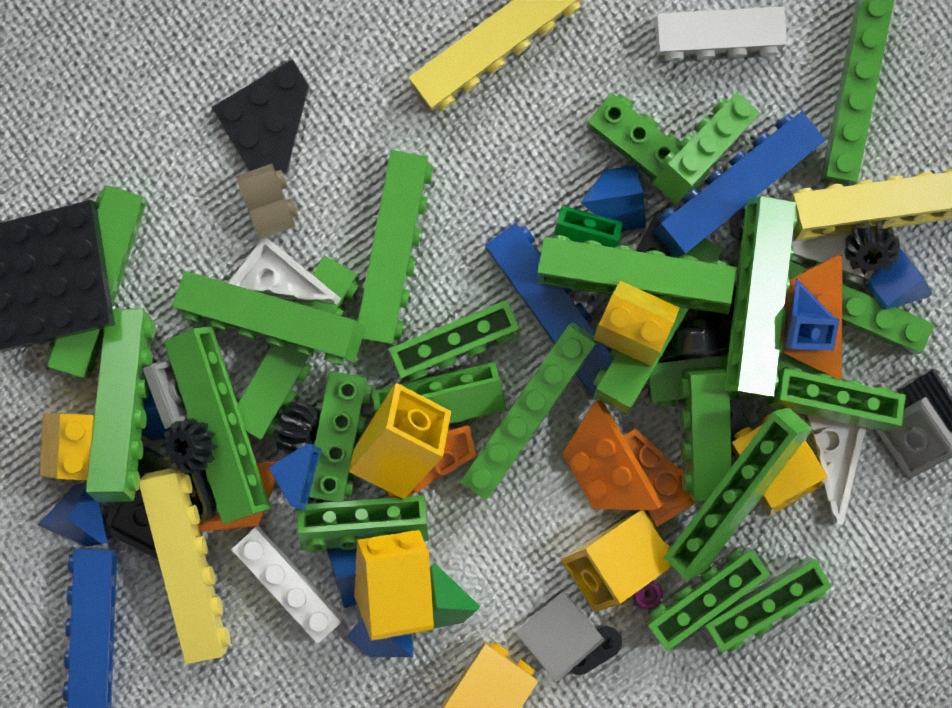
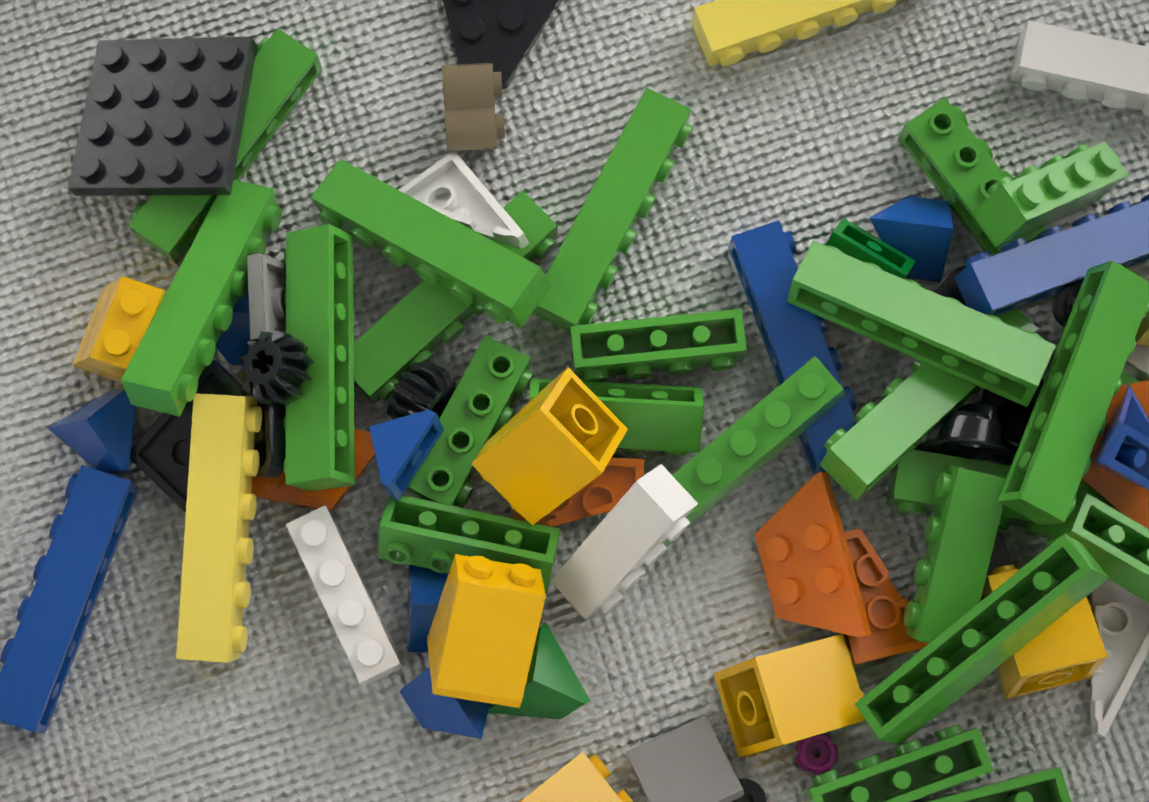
camera: 15 degrees right, 10 degrees down
yellow slope [593,280,680,366] -> none
none -> white brick [551,464,698,620]

